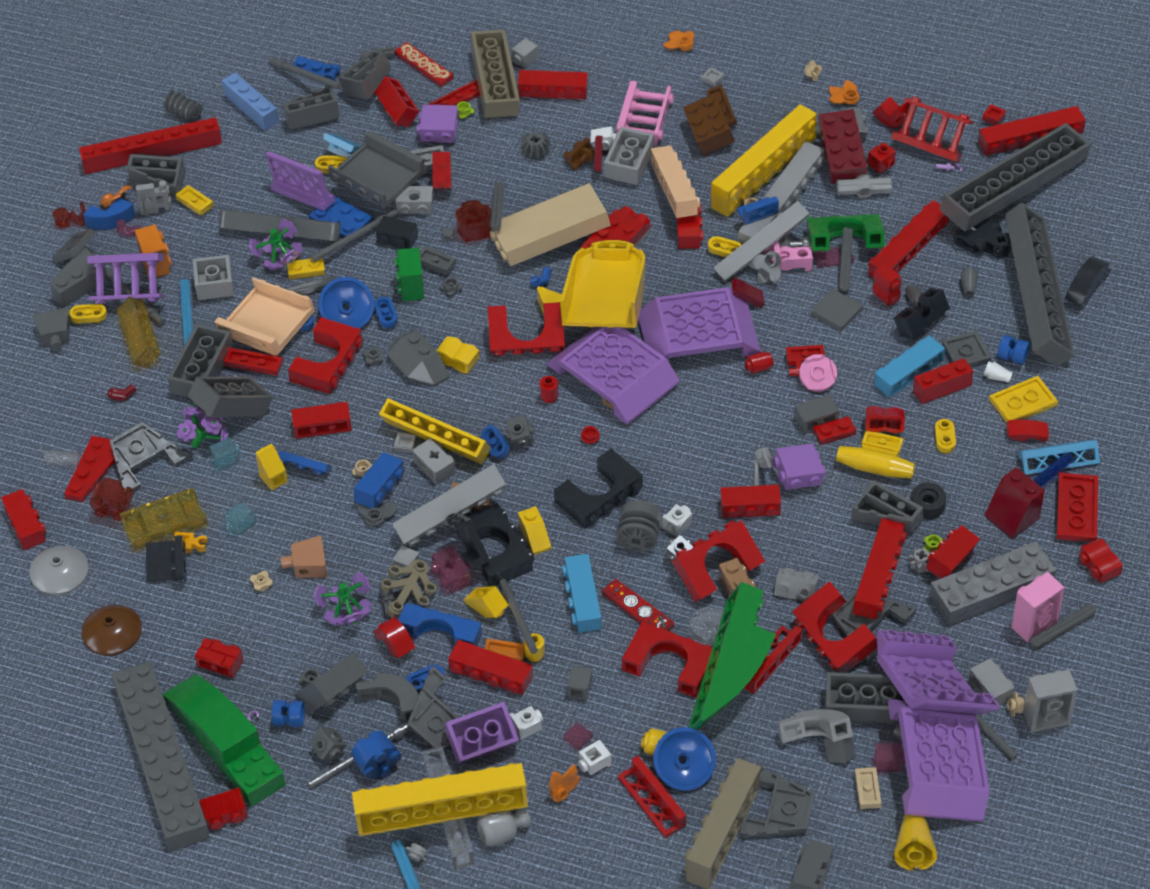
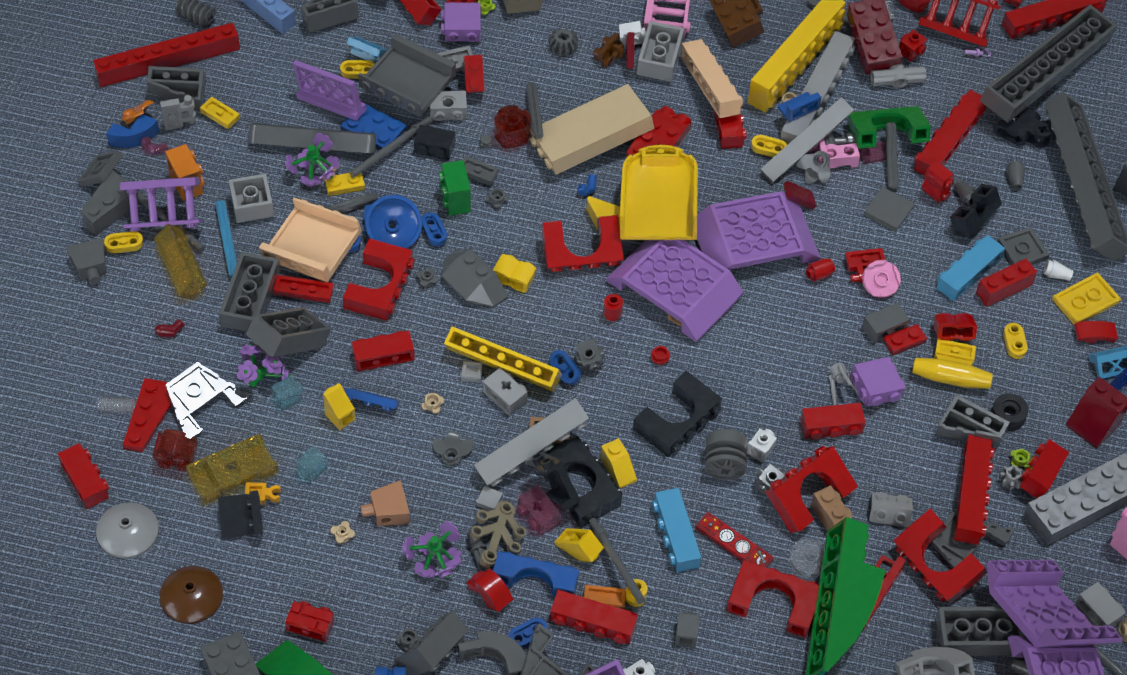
camera: 10 degrees left, 5 degrees up
clear red leg [52,202,86,229] -> none
blue brick [354,452,405,508] -> none
blue wheel [997,335,1030,365] -> none

